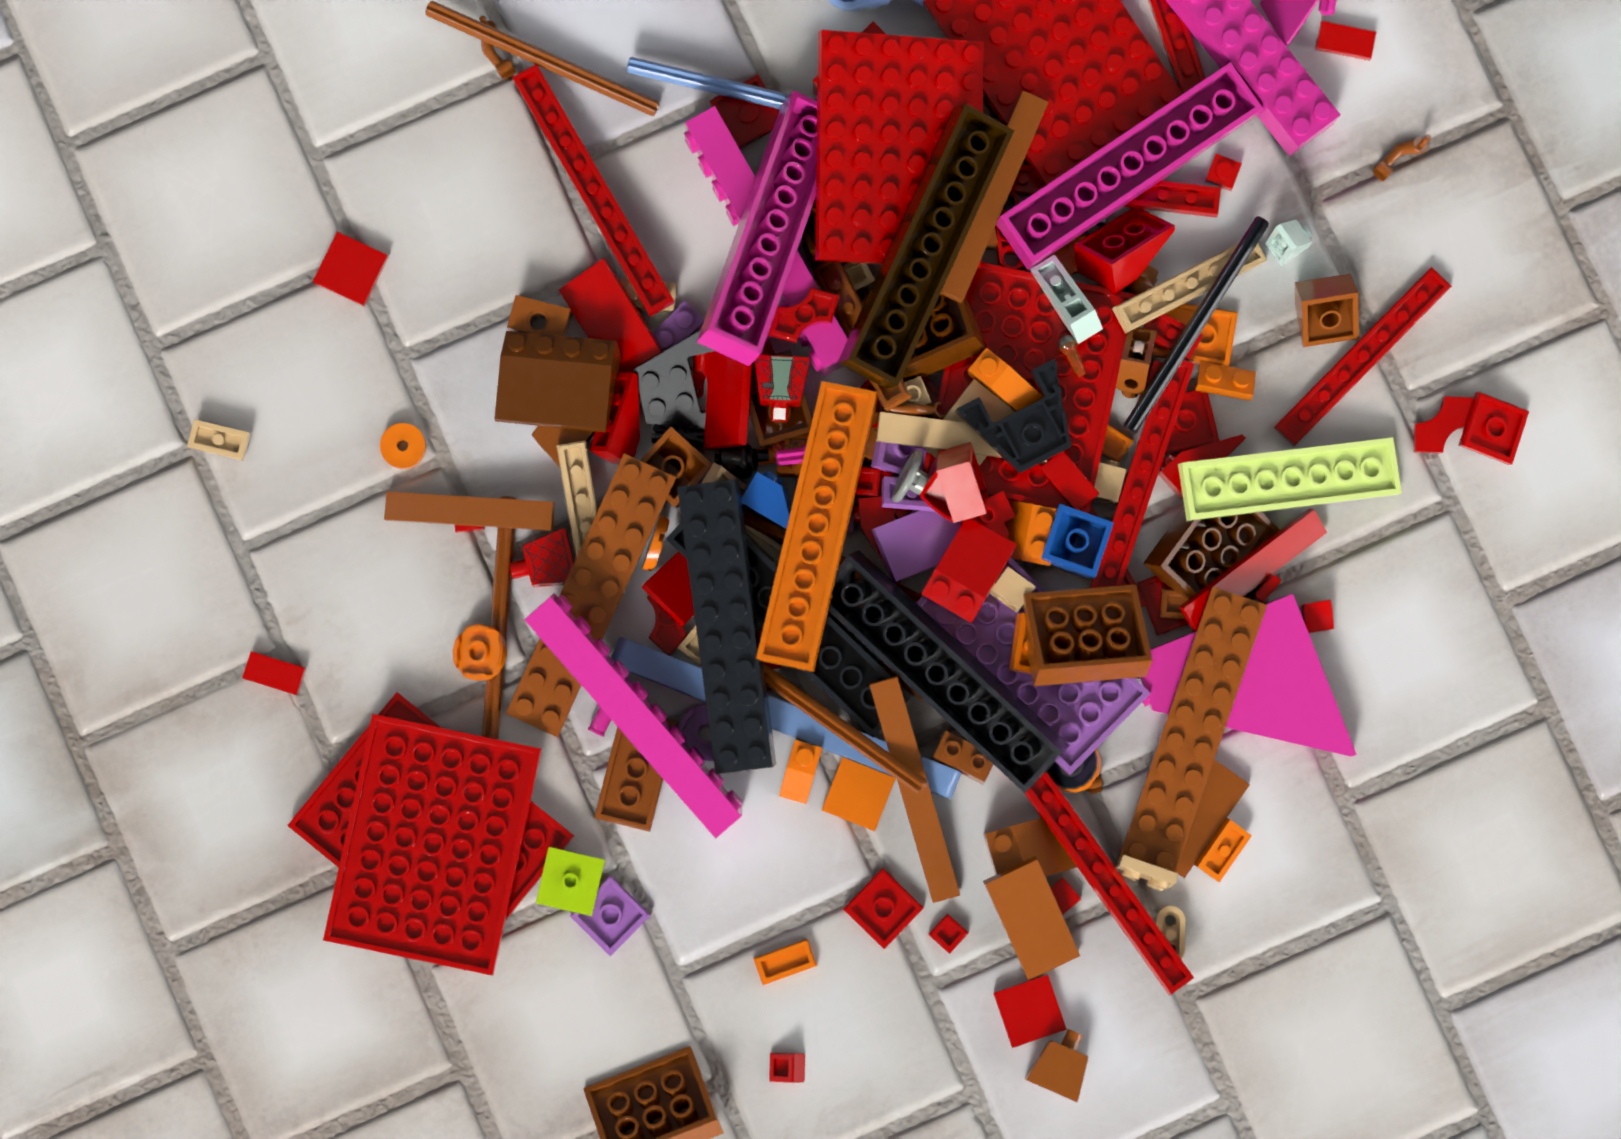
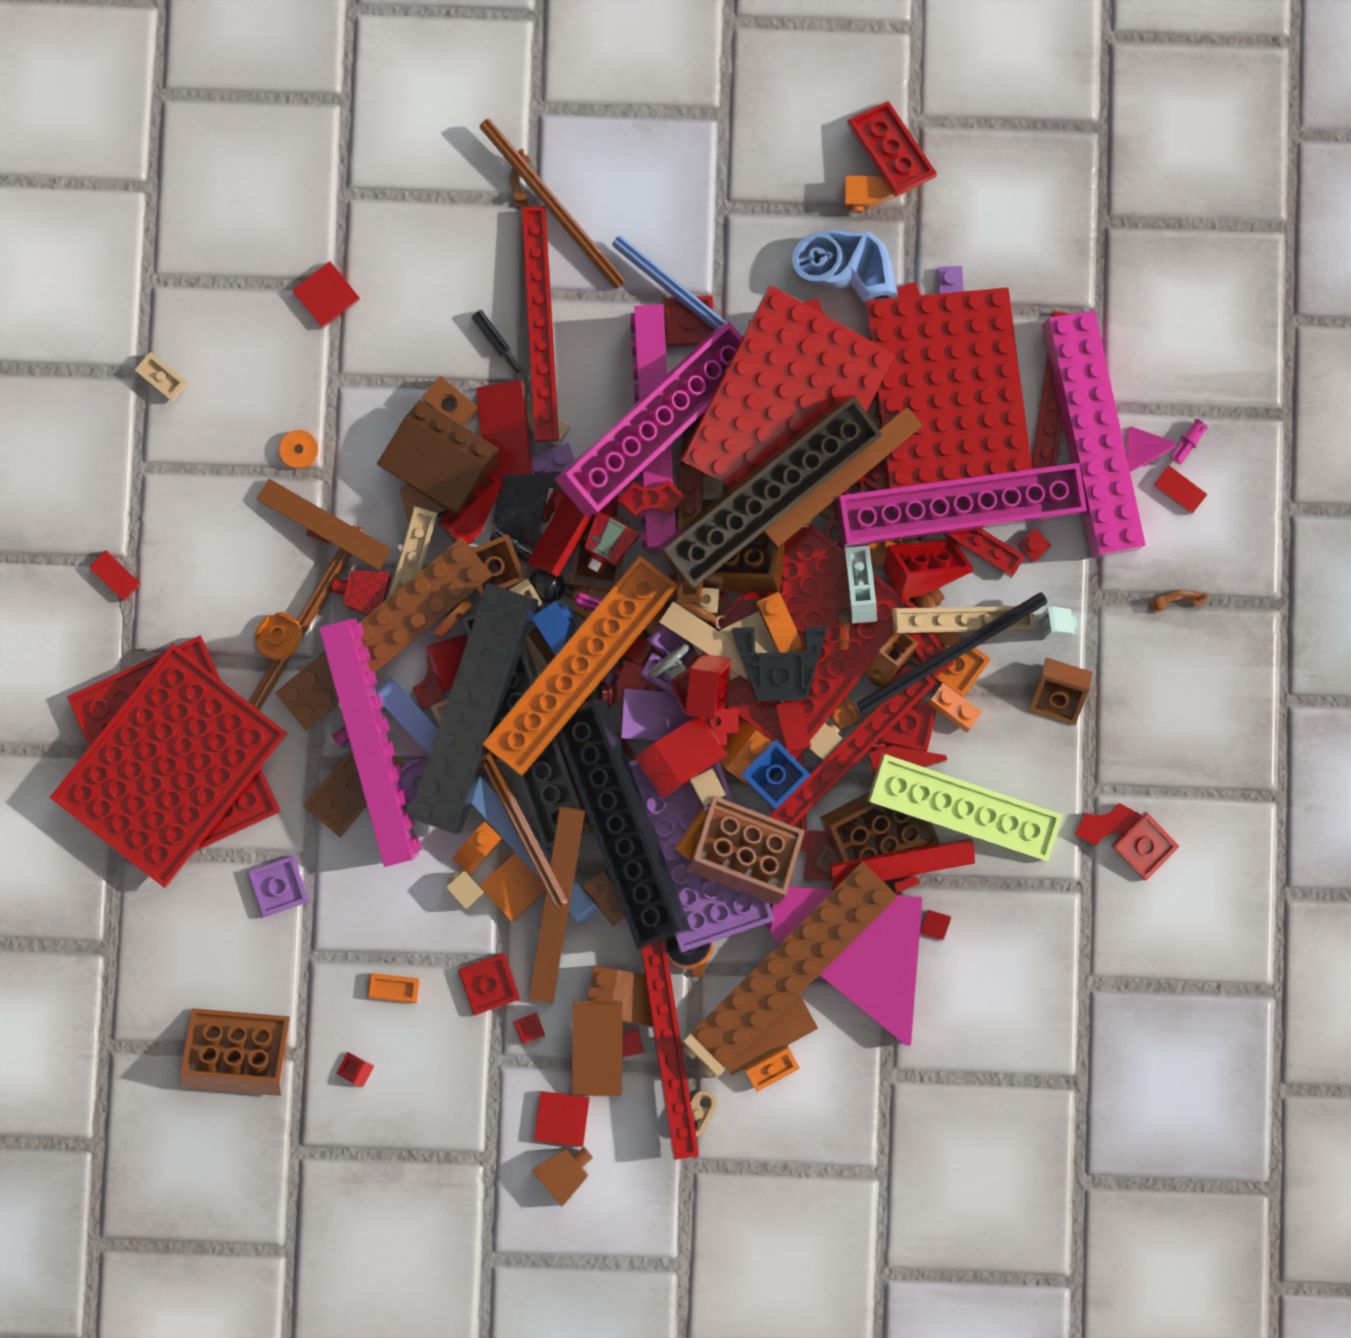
camera: 25 degrees right, 0 degrees up
lime plate [536,847,605,916] -> none
red tile [1274,267,1452,447] -> none
none -> tan brick [446,871,485,910]
none -> black axle [471,309,522,373]
none -> red plate [597,684,616,708]

